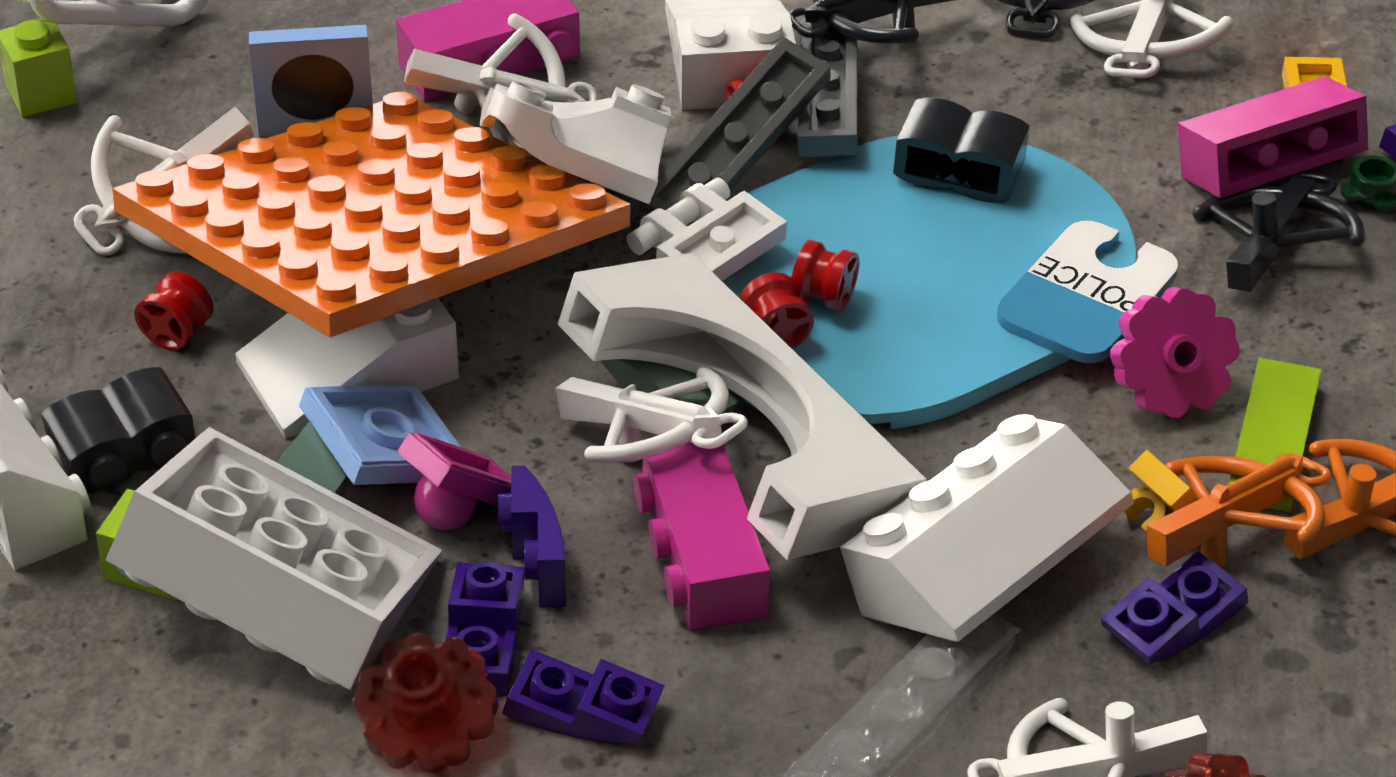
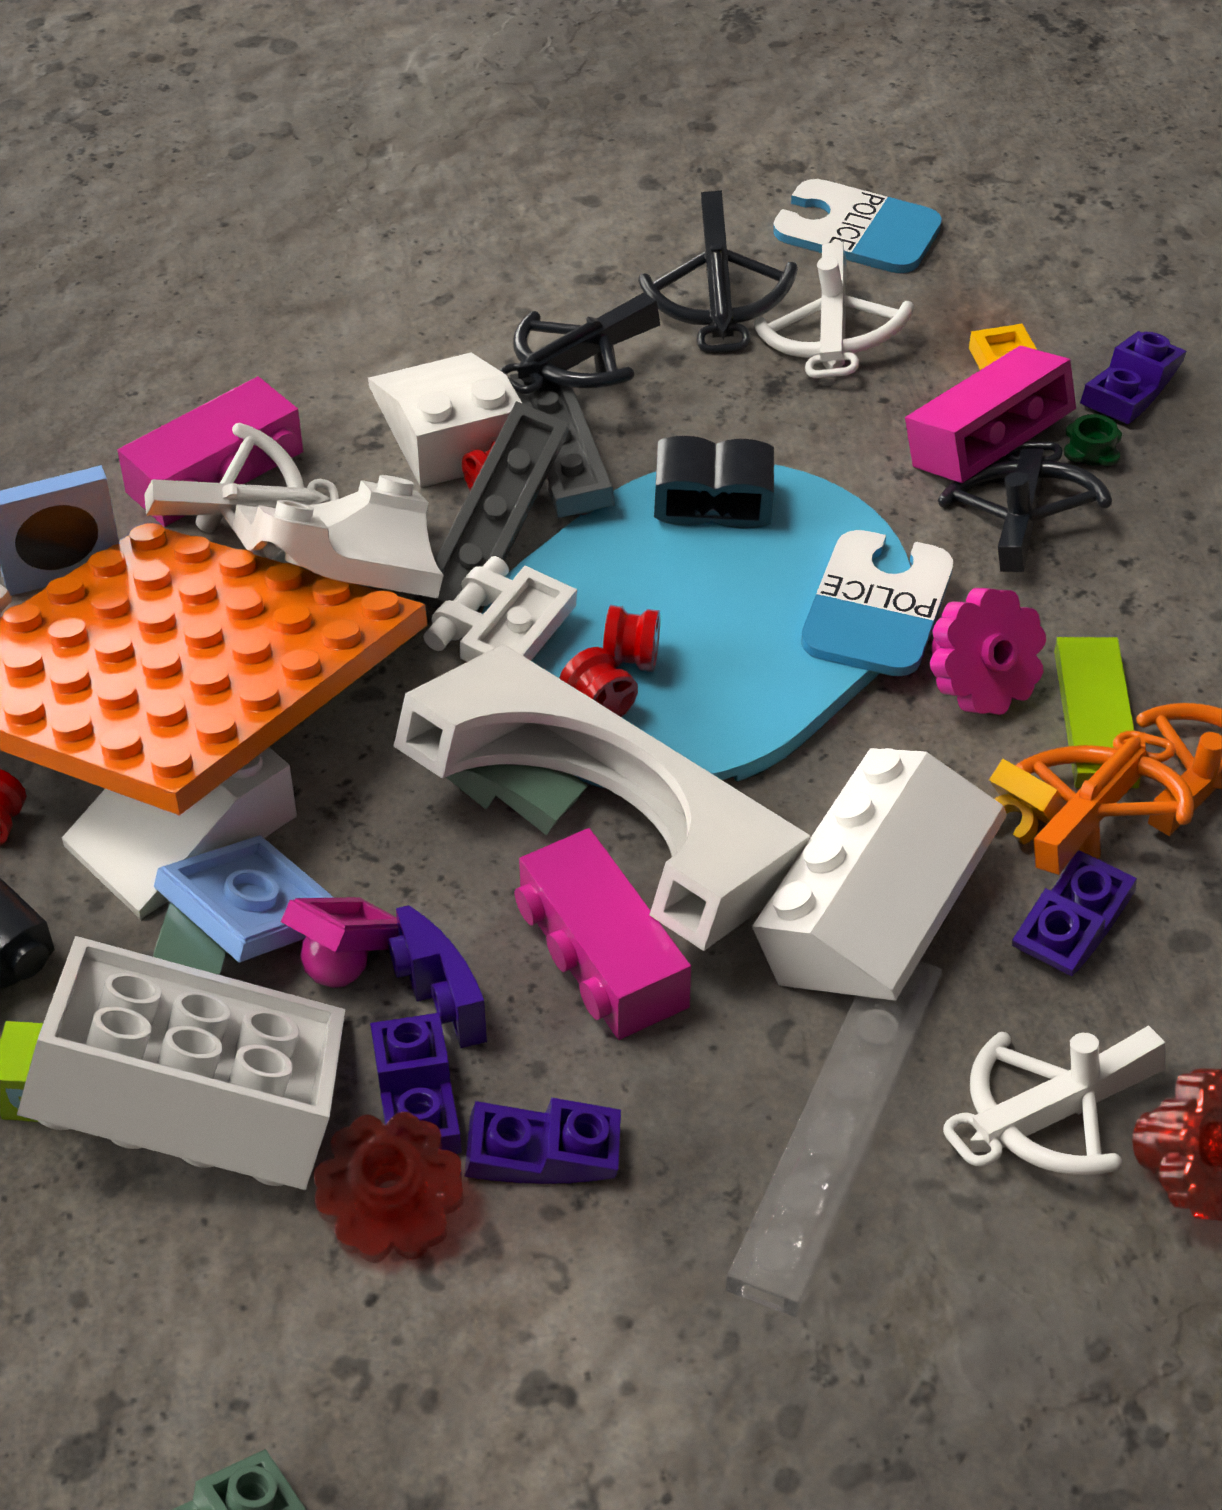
camera: 15 degrees left, 5 degrees up
white piece [556,367,747,463] -> none

